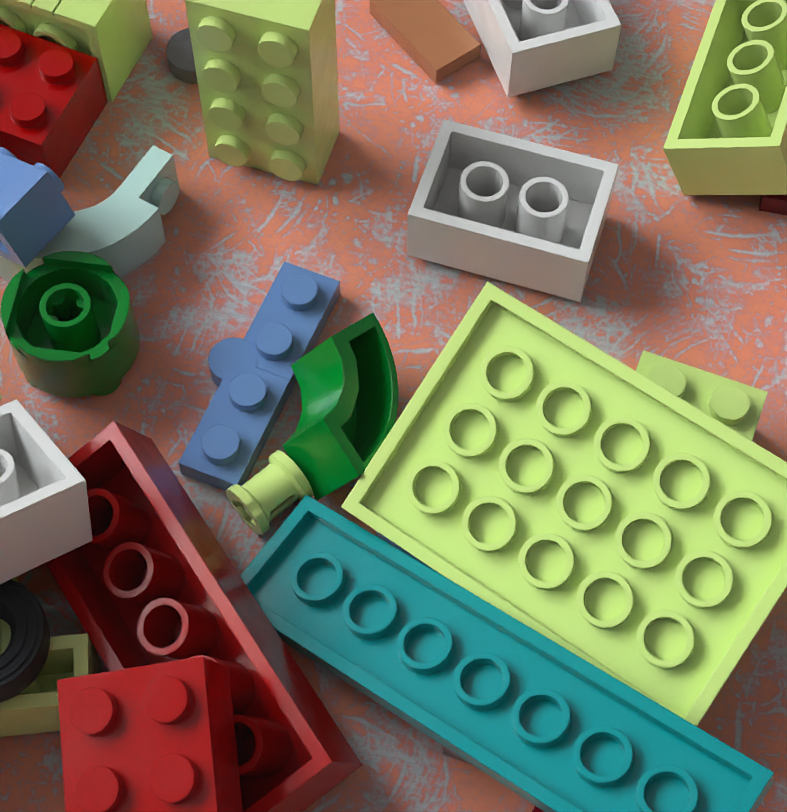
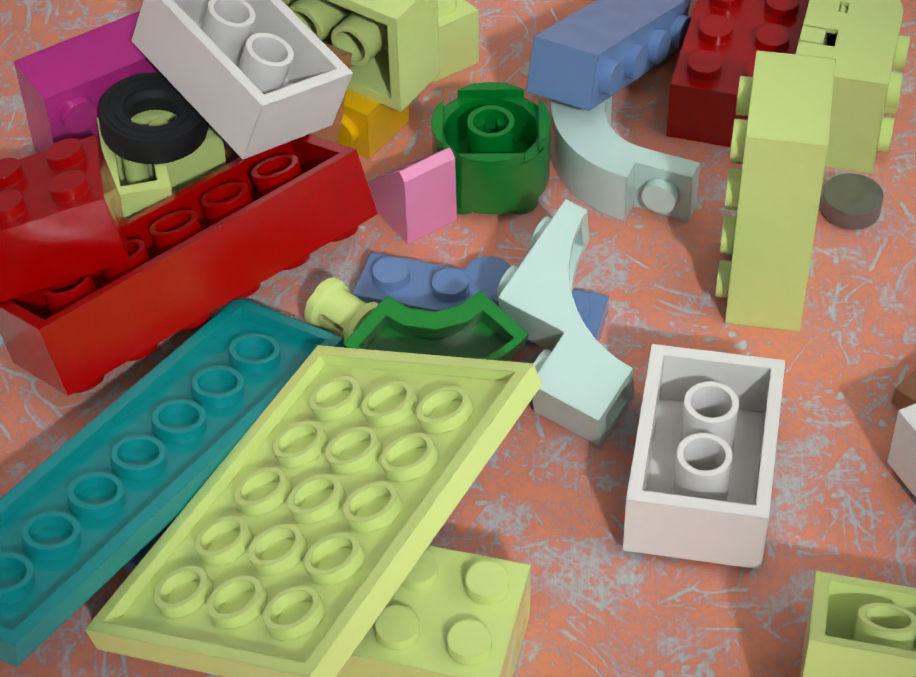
camera: 85 degrees right, 15 degrees down
none -> bright pink slope [367,147,457,244]
none -> light aqua arch [496,199,634,447]

